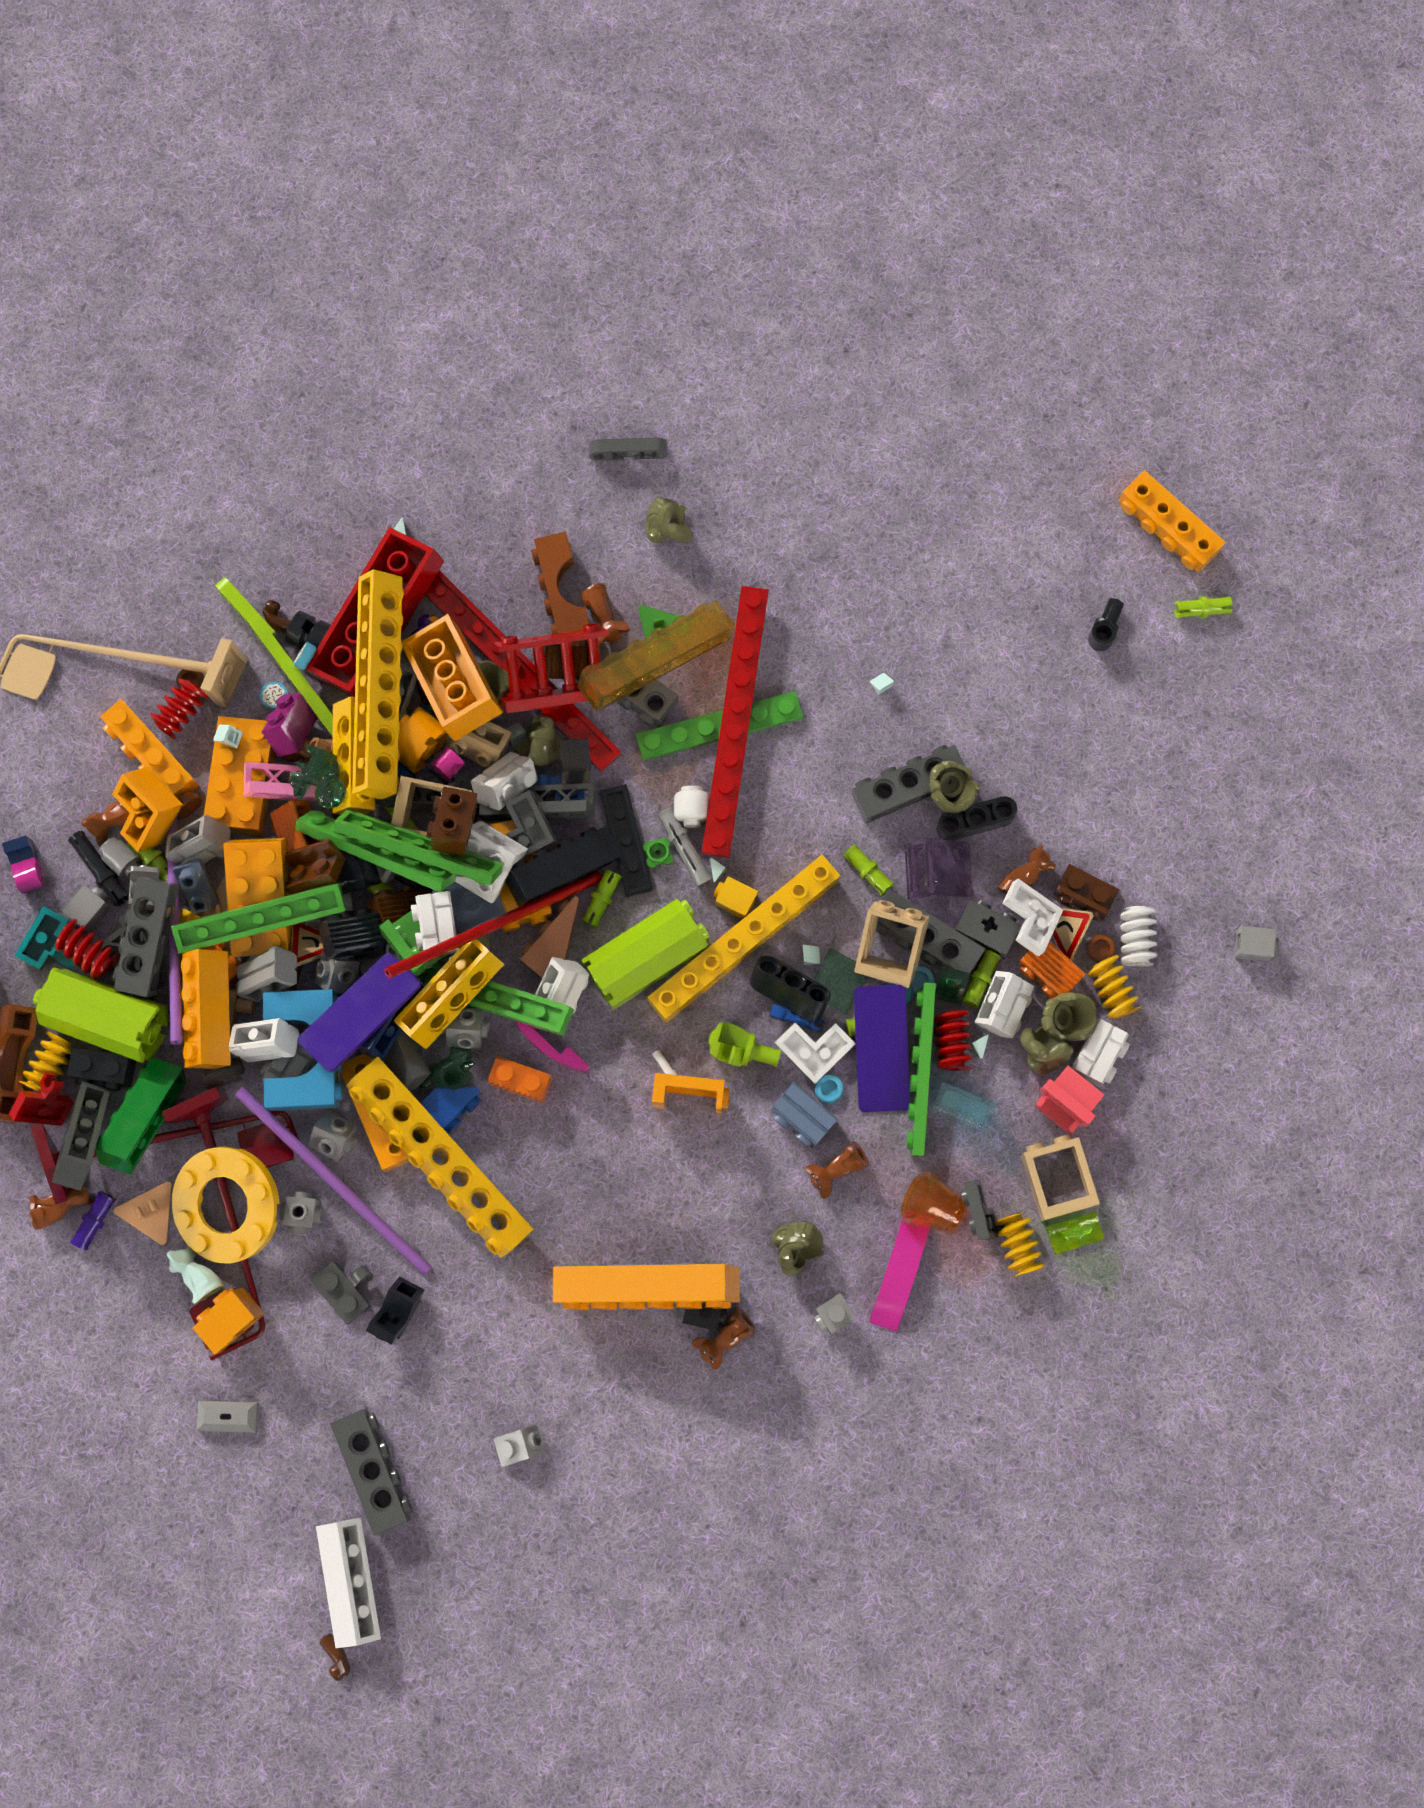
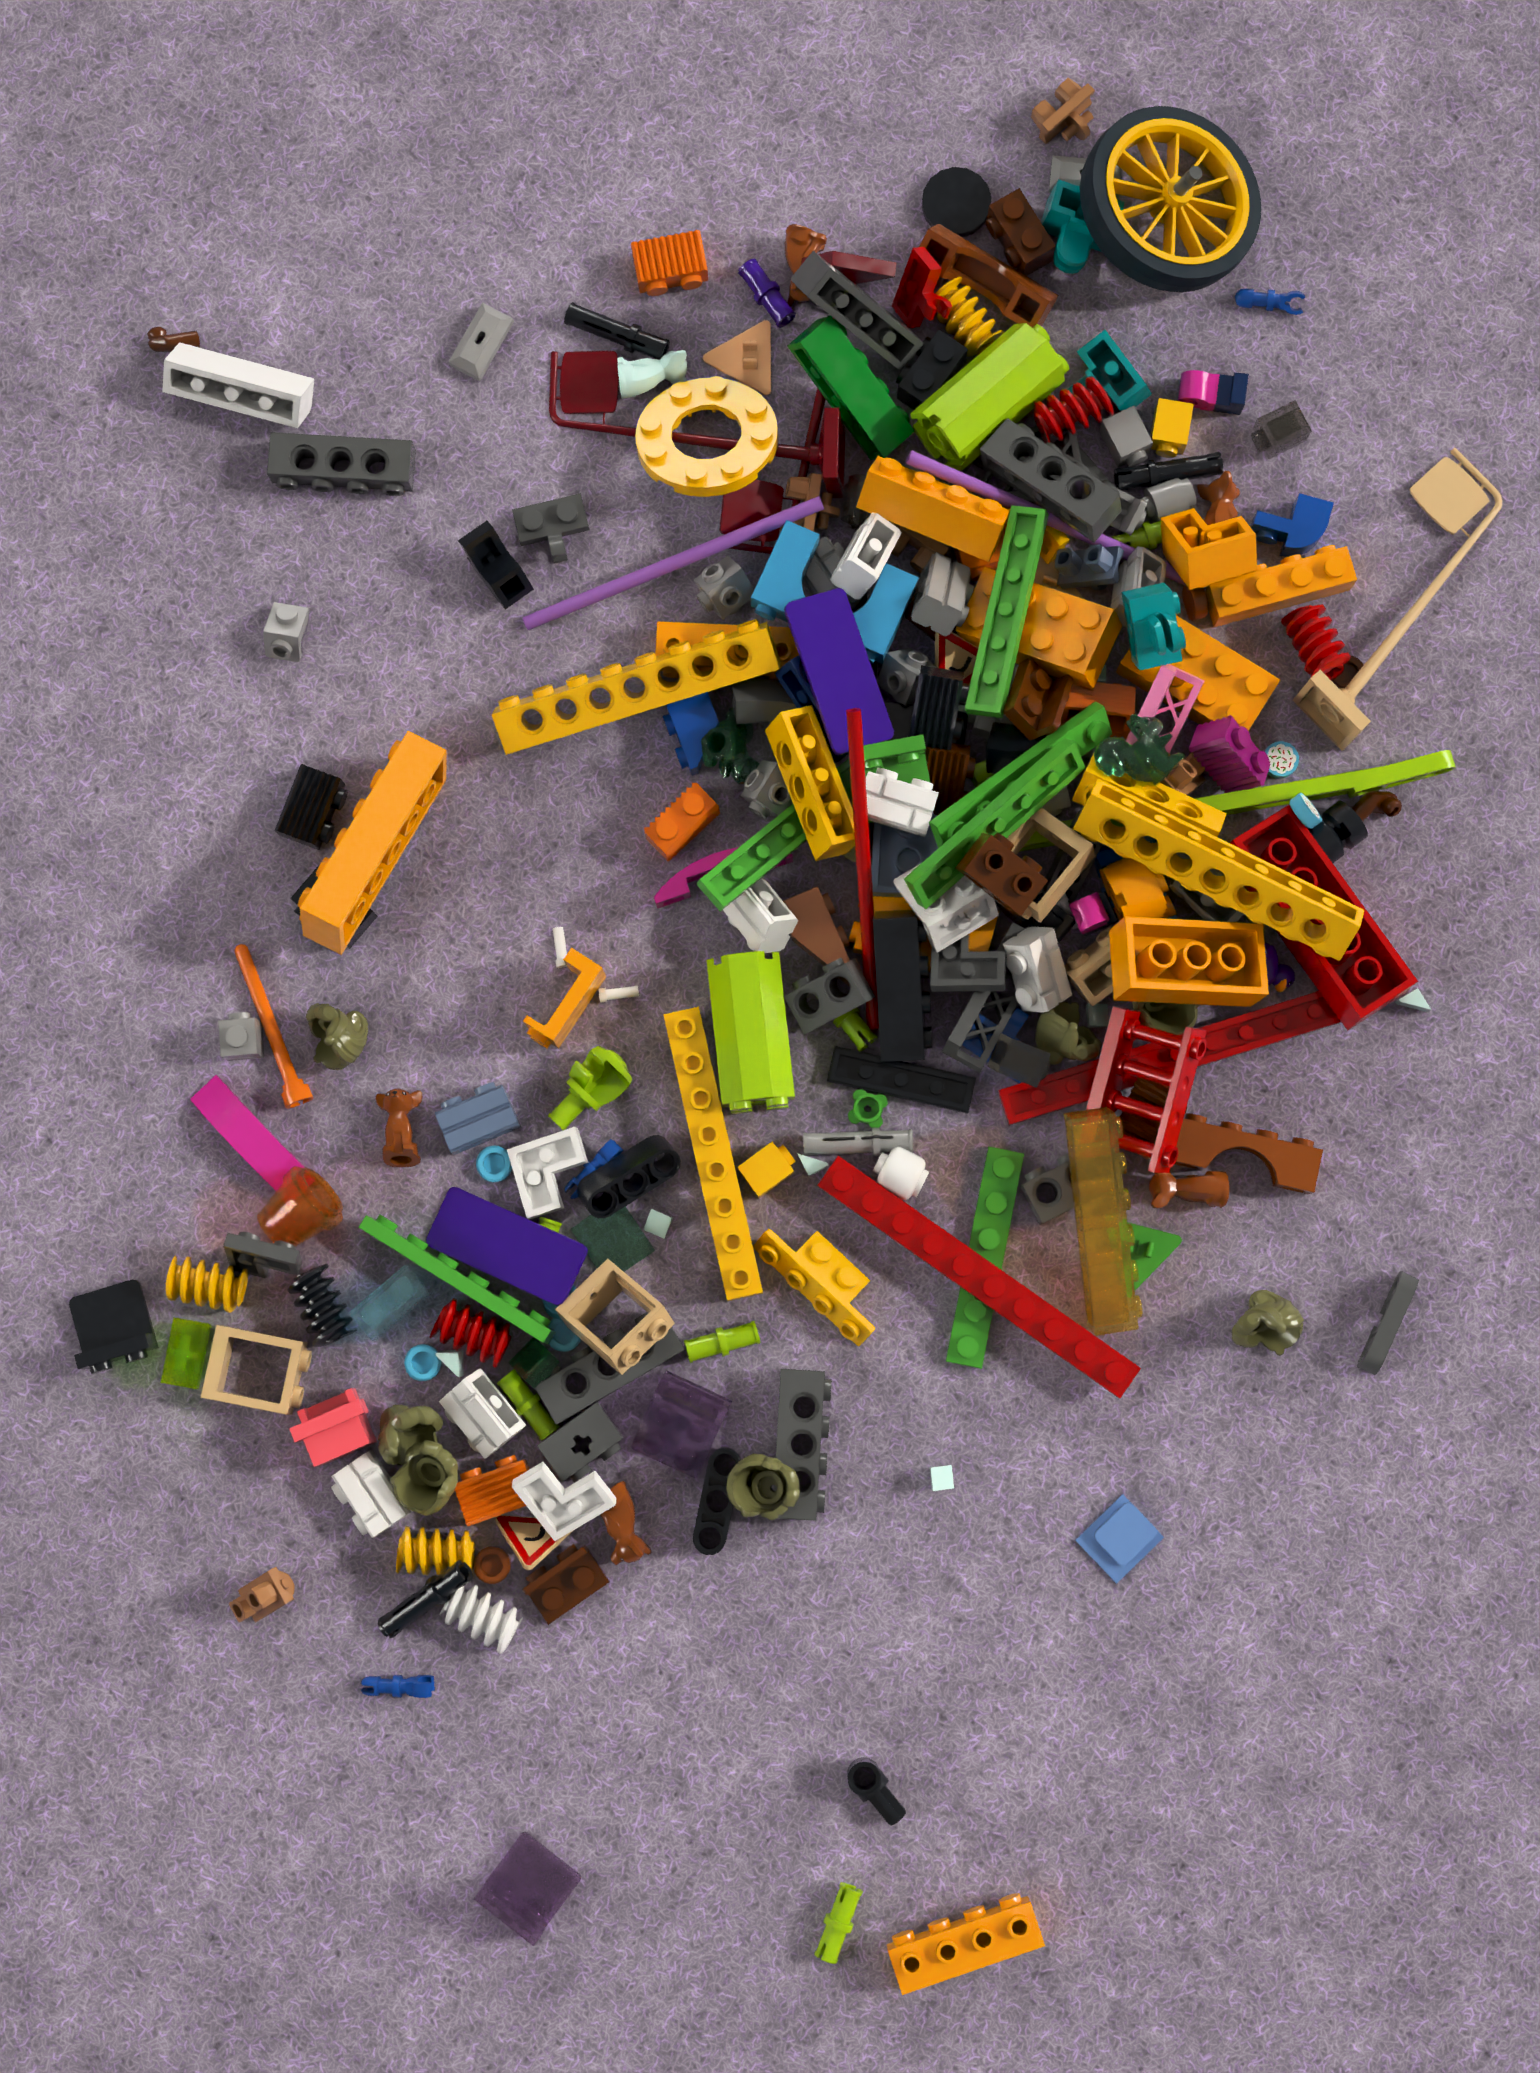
camera: 120 degrees right, 5 degrees up
light orange brick [192,1287,265,1355] -> none
light aqua piece [213,725,243,748] -> none
light grey brick [280,1192,324,1234] -> none
dark orange animal [692,1306,755,1370] -> none
light grey brick [1235,926,1280,962] -> none
none -> black bracket [69,1279,159,1374]
none -> medium nougat hips [229,1567,295,1623]
none -> orange piece [234,944,313,1109]
none -> black brick [275,764,348,850]
none -> black piece [288,1264,357,1347]
none -> blue piece [361,1675,435,1698]
none -> black pin [378,1560,473,1638]
none -> medium azure tile [404,1344,442,1381]
none -> clear purple bracket [474,1832,581,1946]
none -> white piece [553,927,567,968]
none -> black pin [564,302,670,360]
none -> orange brick [631,230,708,296]
none -> yellow bracket [753,1229,875,1346]
none -> medium nougat hips [780,473,840,532]
none -> dark grey brick [784,958,876,1035]
none -> medium blue piece [1075,1494,1164,1584]
none -> teal brick [1121,583,1186,670]
none -> yellow brick [1150,398,1194,458]
none -> clear smoke brick [1251,400,1312,459]
none -> blue brick [1251,493,1334,557]

